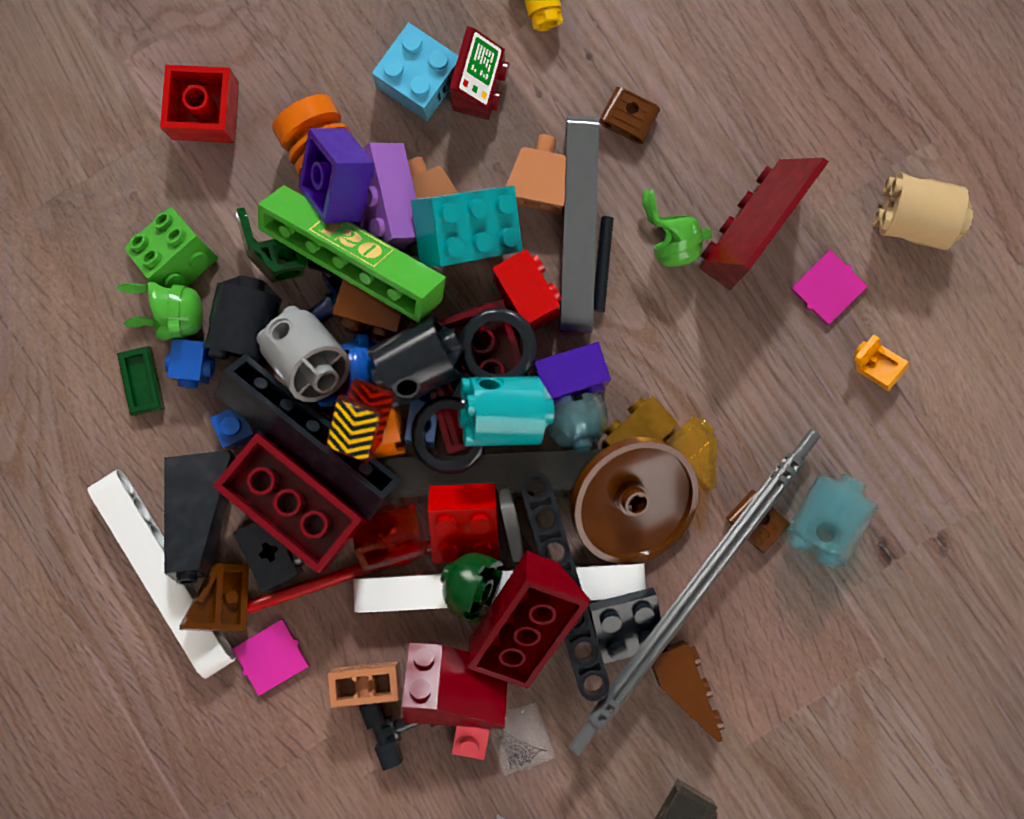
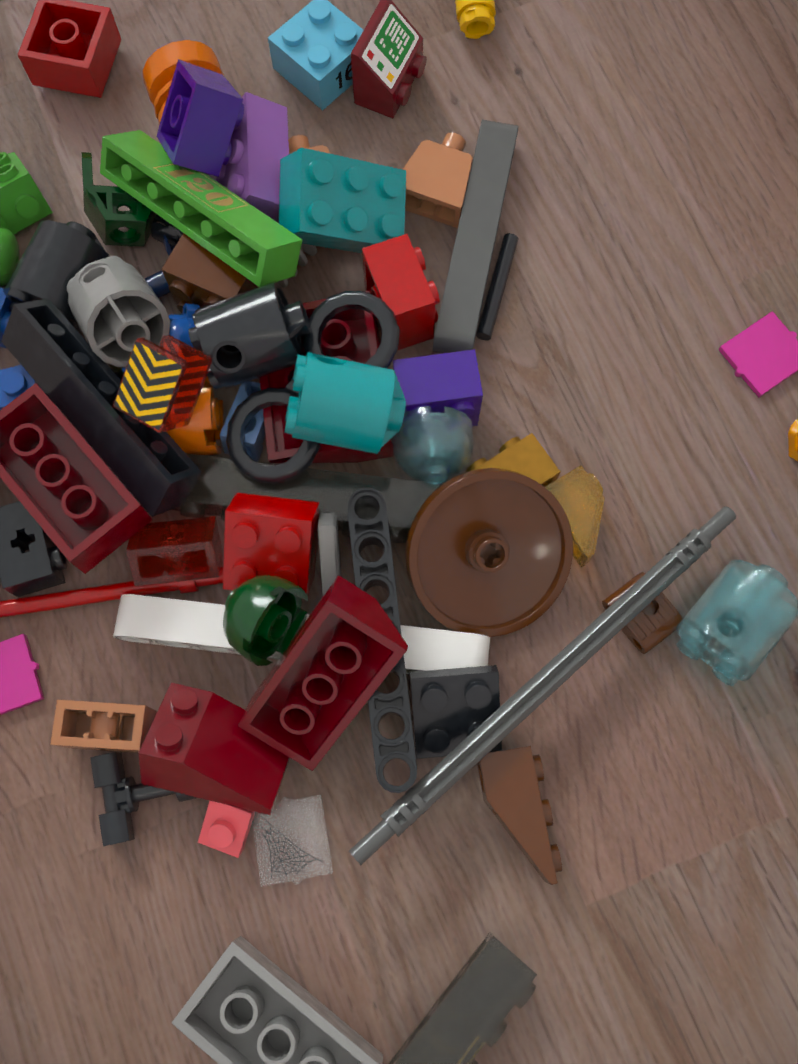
camera: 10 degrees right, 10 degrees down
reddish brown piece [599,87,660,144] -> none
bright green hair [642,189,712,267] -> none
dark red slope [699,157,829,290] -> none

